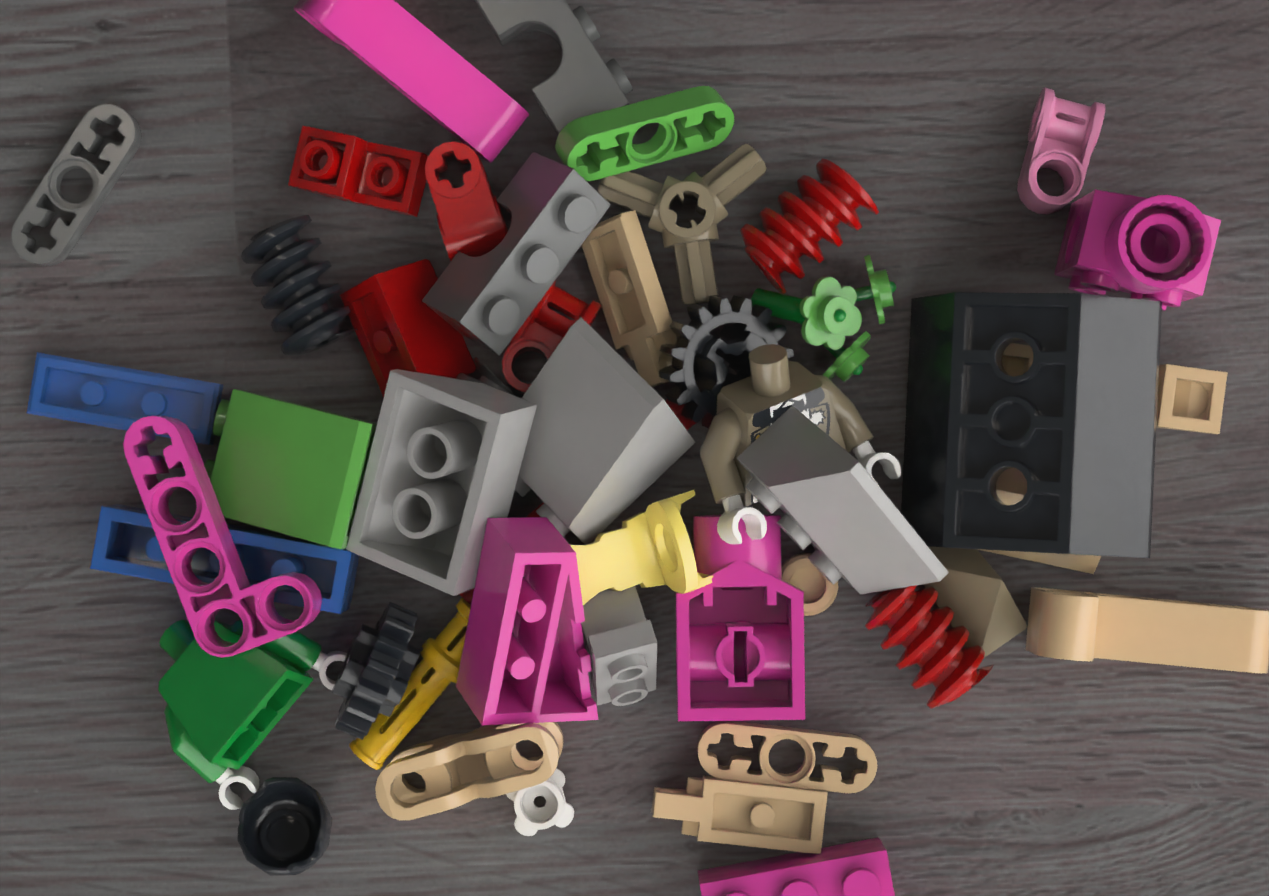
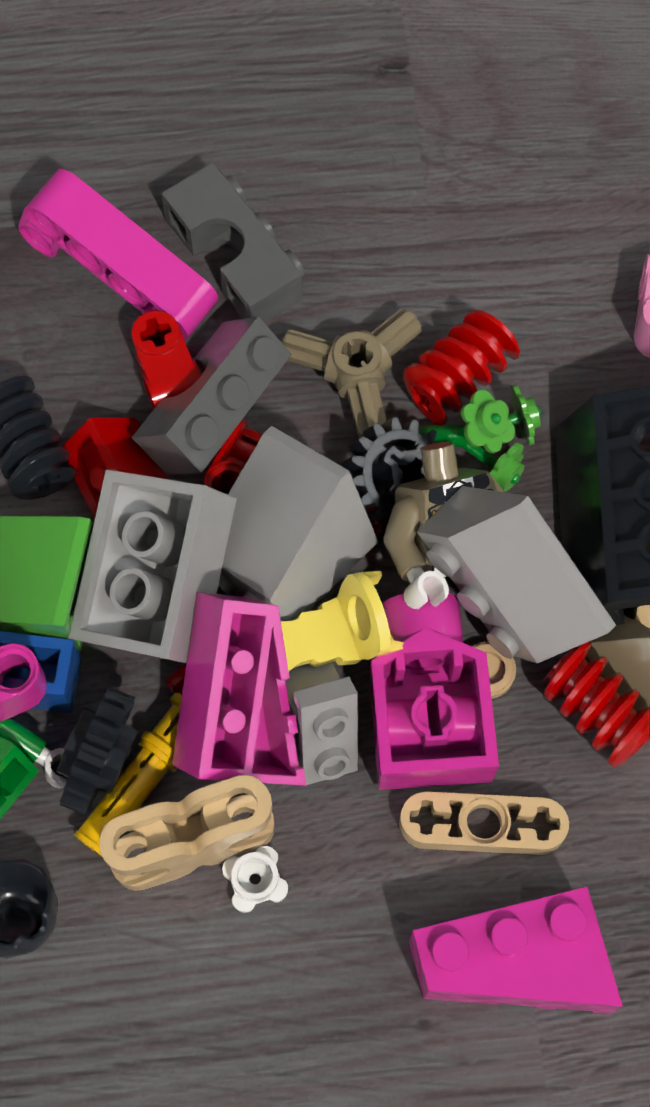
camera: 10 degrees left, 20 degrees down
red slope [288,125,428,217] -> none
bright green beam [555,86,734,182] -> none
tan hinge [582,210,677,387] -> none
tan hinge [651,775,828,854] -> none

